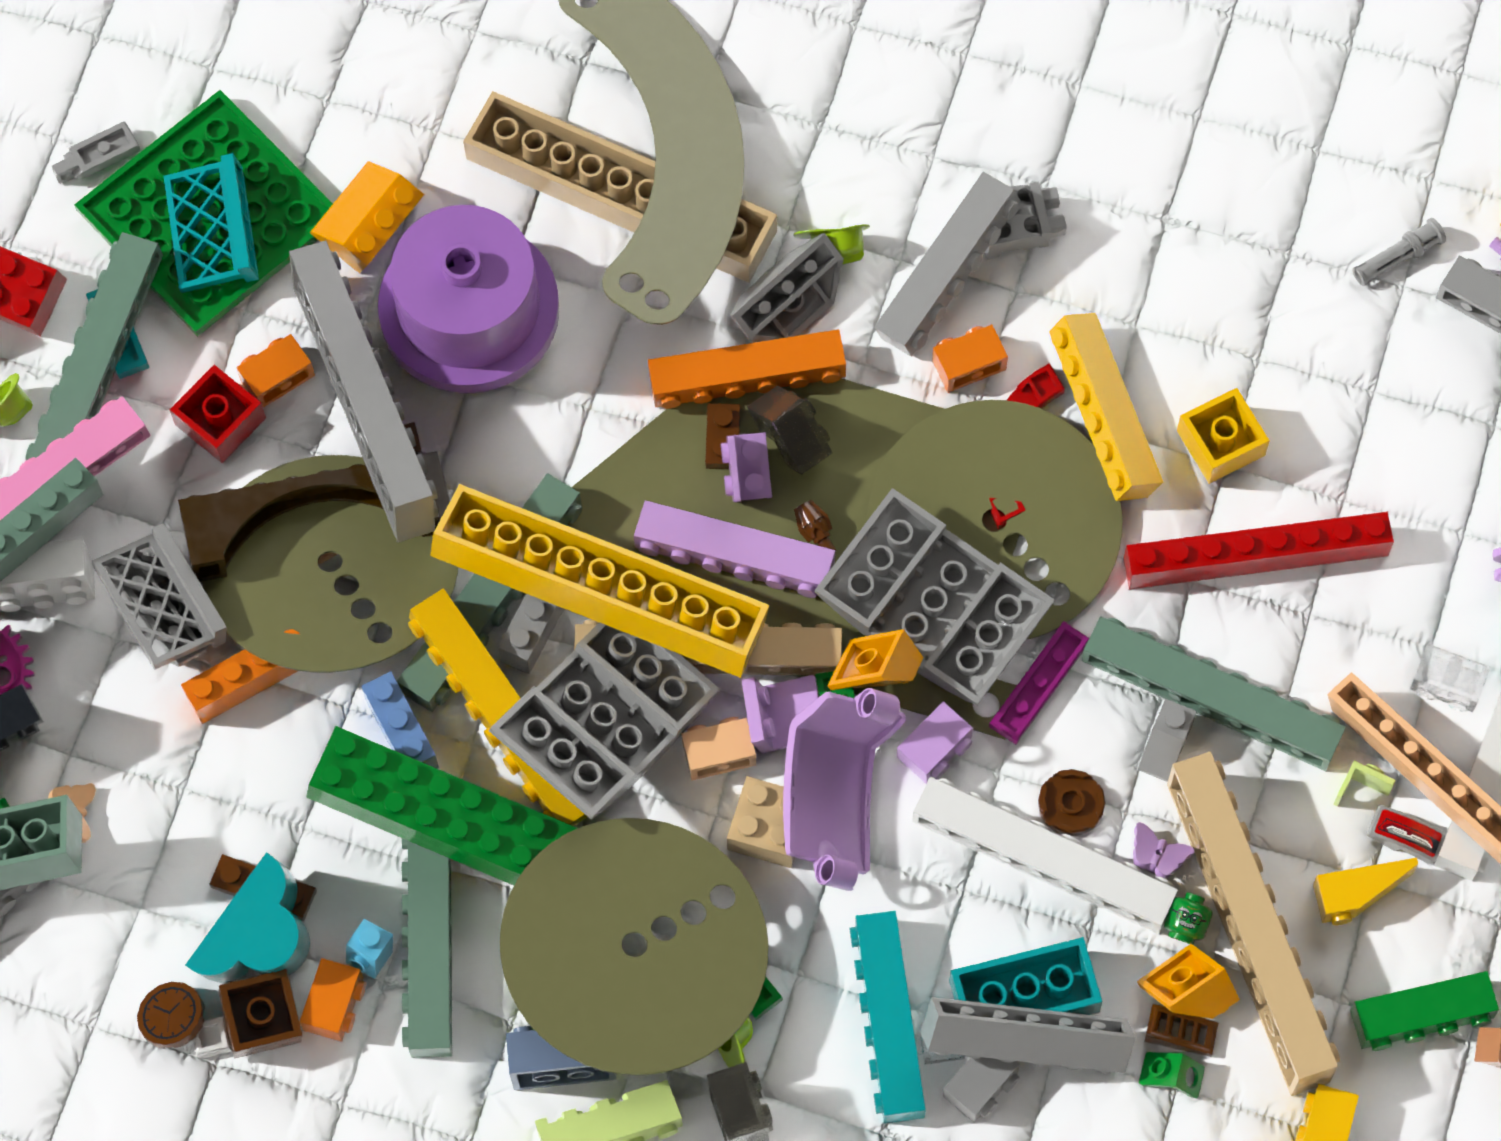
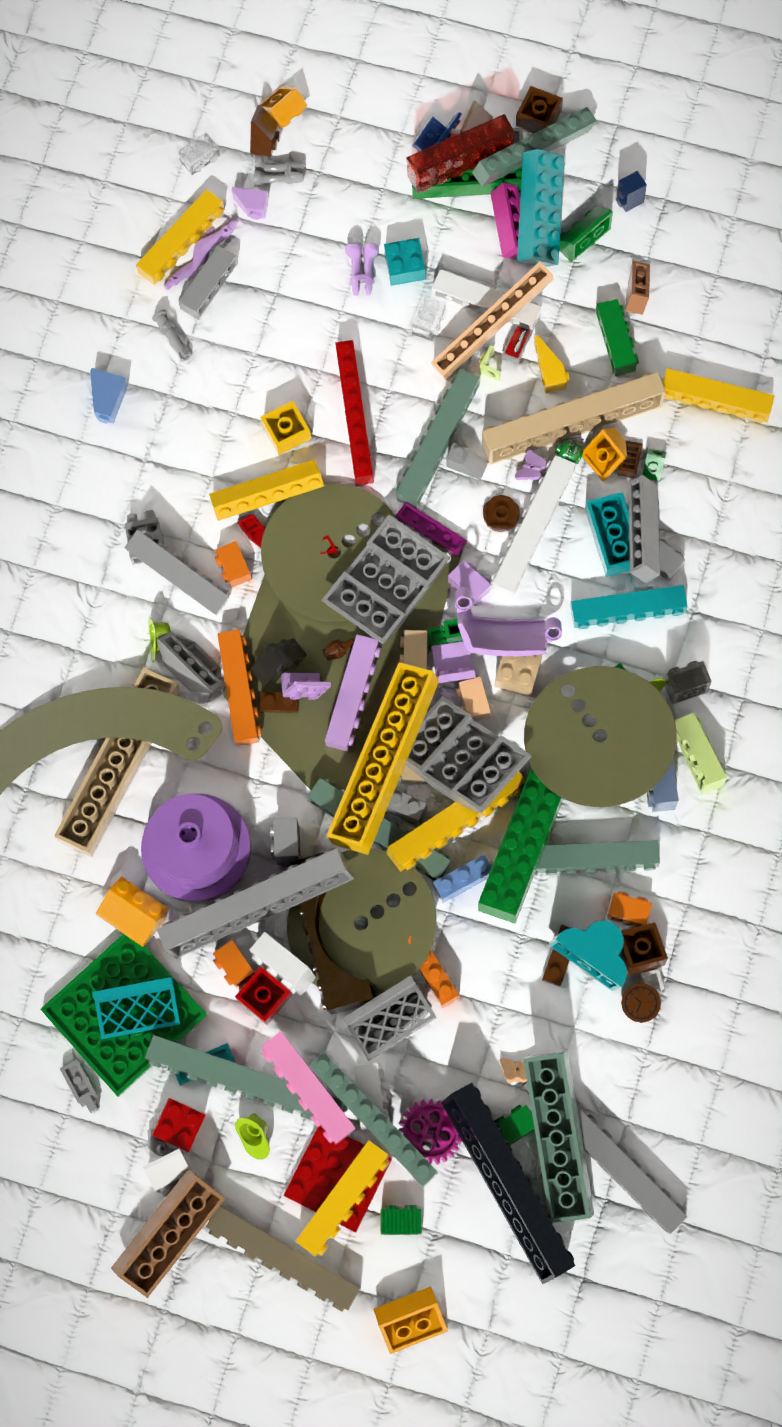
camera: 85 degrees left, 5 degrees up
medium azure brick [346,919,393,979] -> none
light orange slope [828,629,924,690] -> none
none -> medium blue slope [90,368,128,424]
none -> white brick [249,932,316,996]
none -> light grey brick [270,817,301,865]

